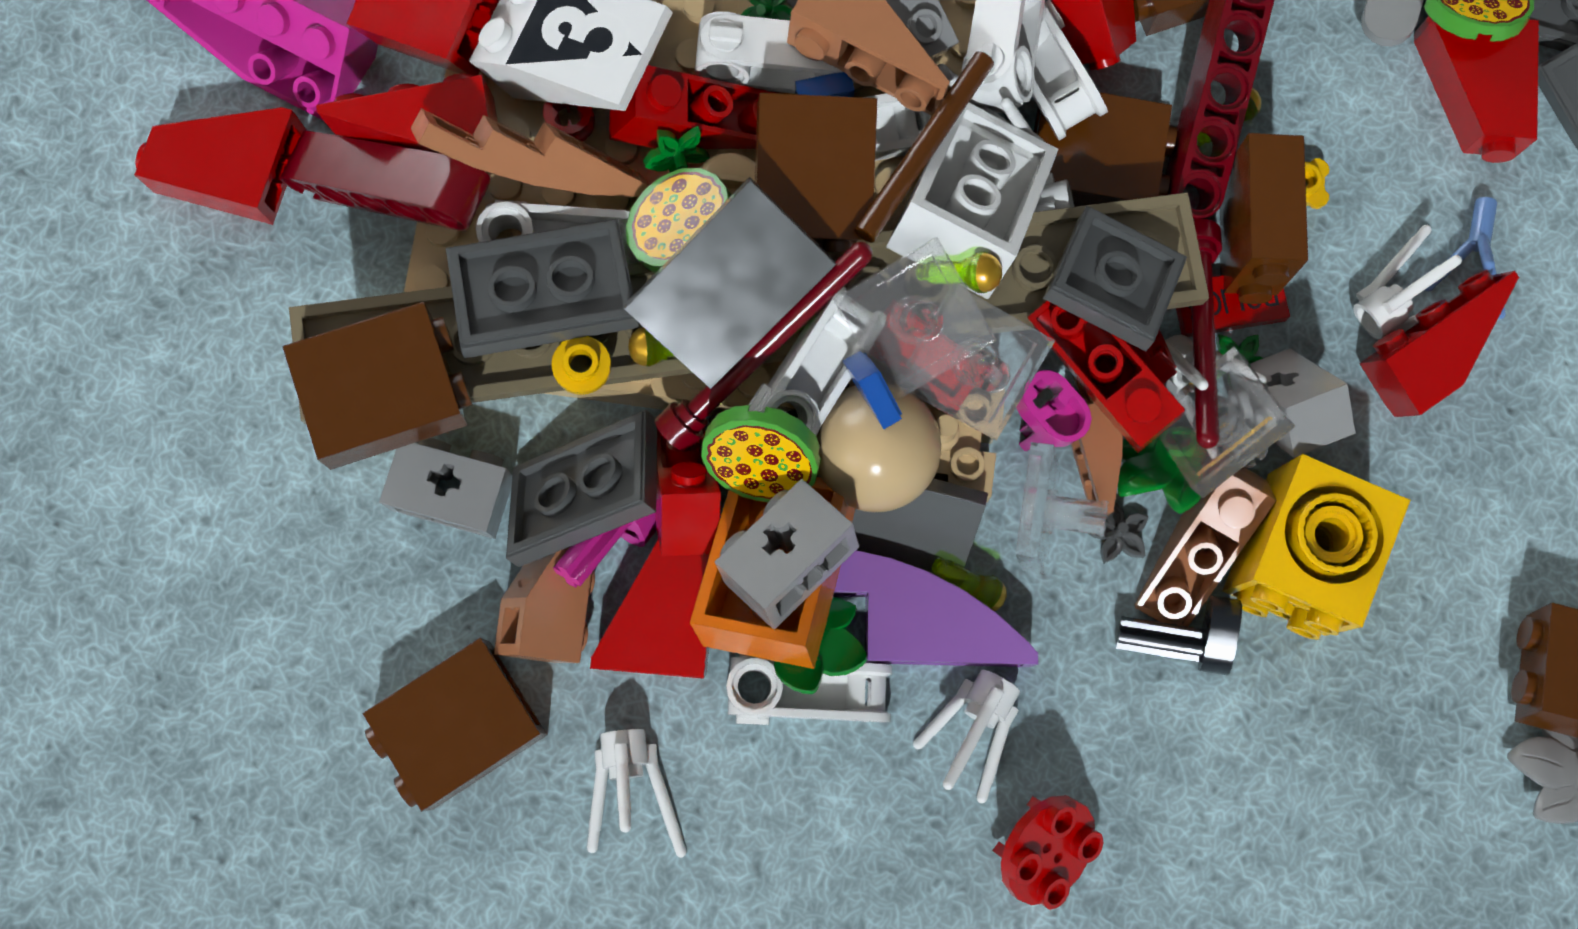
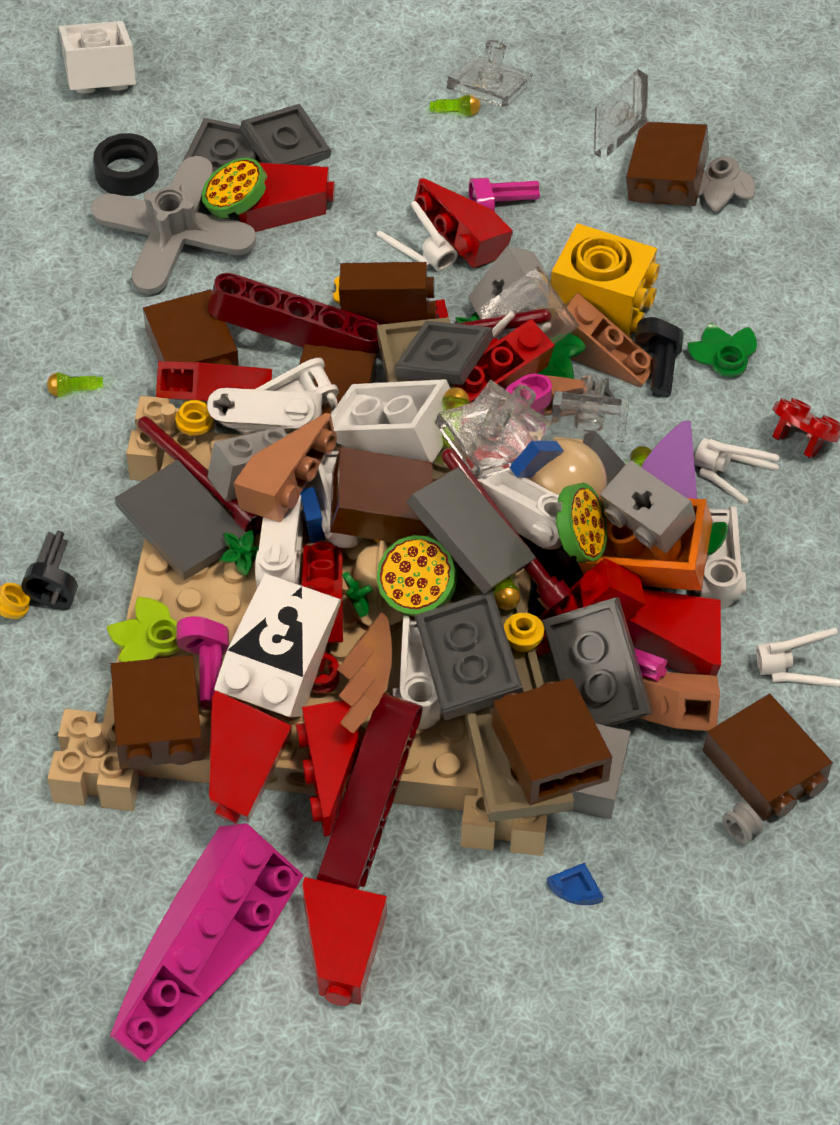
camera: 90 degrees left, 25 degrees down
reddish brown bar [855,51,994,243] -> none
medium blue plant [1425,197,1506,319] -> none
none -> dark pink piece [468,177,540,212]
none -> blue tile [546,862,604,905]
none -> green plate [687,323,757,377]
none -> light grey bush [722,802,763,845]

